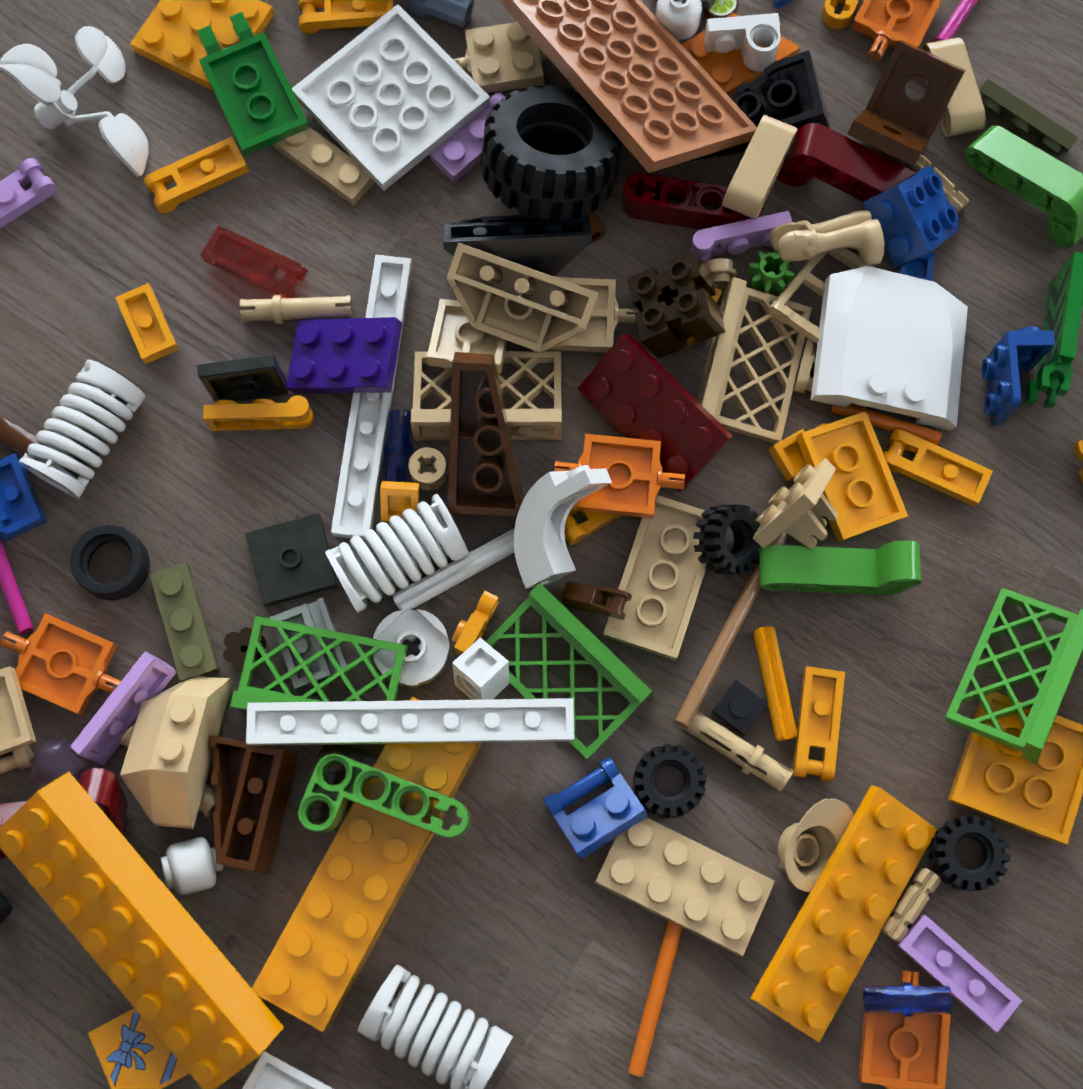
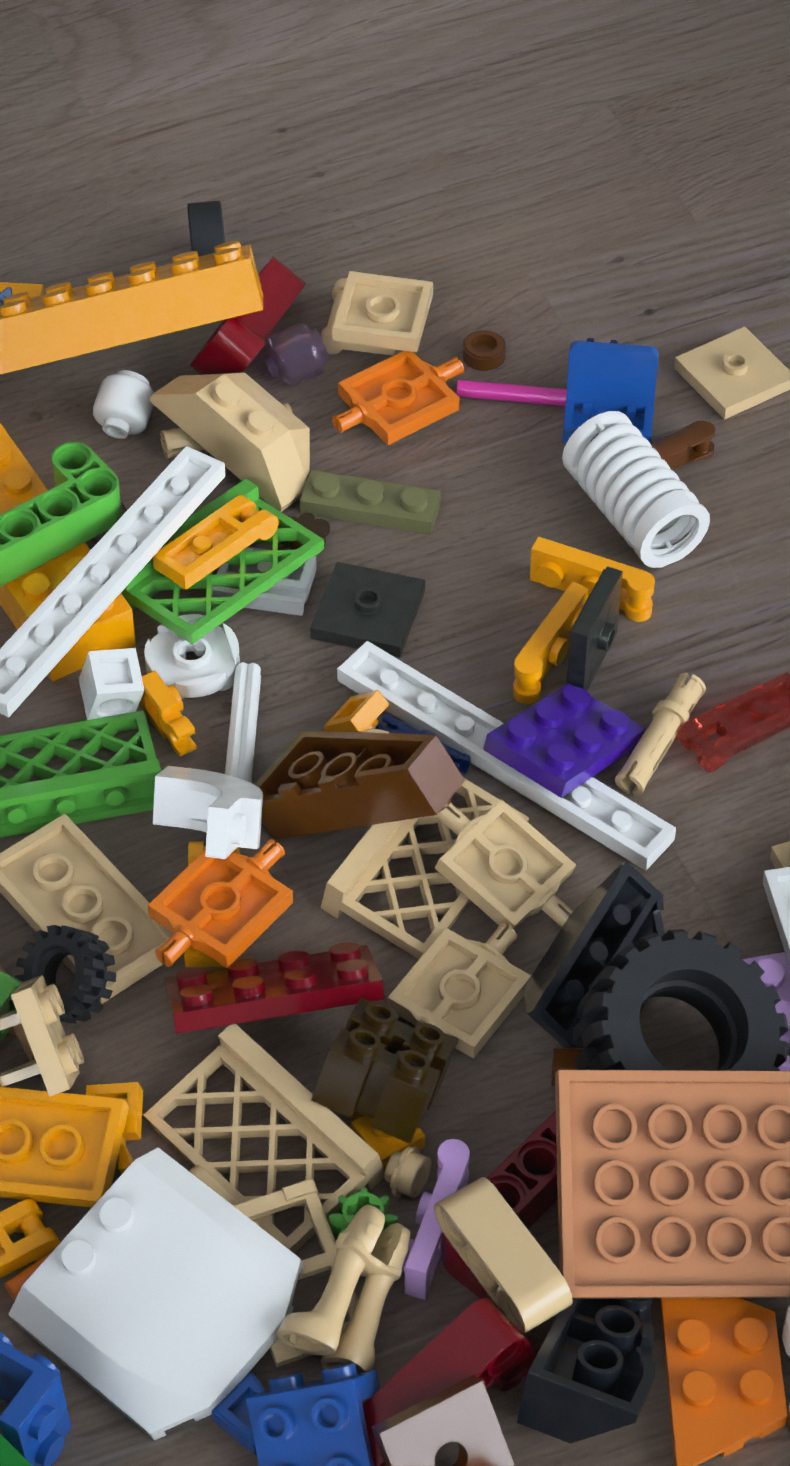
camera: 120 degrees right, 25 degrees down
black tyre [70,524,150,601] -> none
lavender plate [70,651,177,766] -> none
light orange plate [115,283,179,364] -> none
reddish brown wedge [209,735,298,874] -> none
white piece [325,494,469,613] -> none
tan wedge [446,242,600,353] -> none
reddish brown bar [561,581,632,620] -> none
white plate [704,13,781,72] -> none
none -> light orange plate [153,495,279,590]
none -> light orange plate [530,536,655,622]

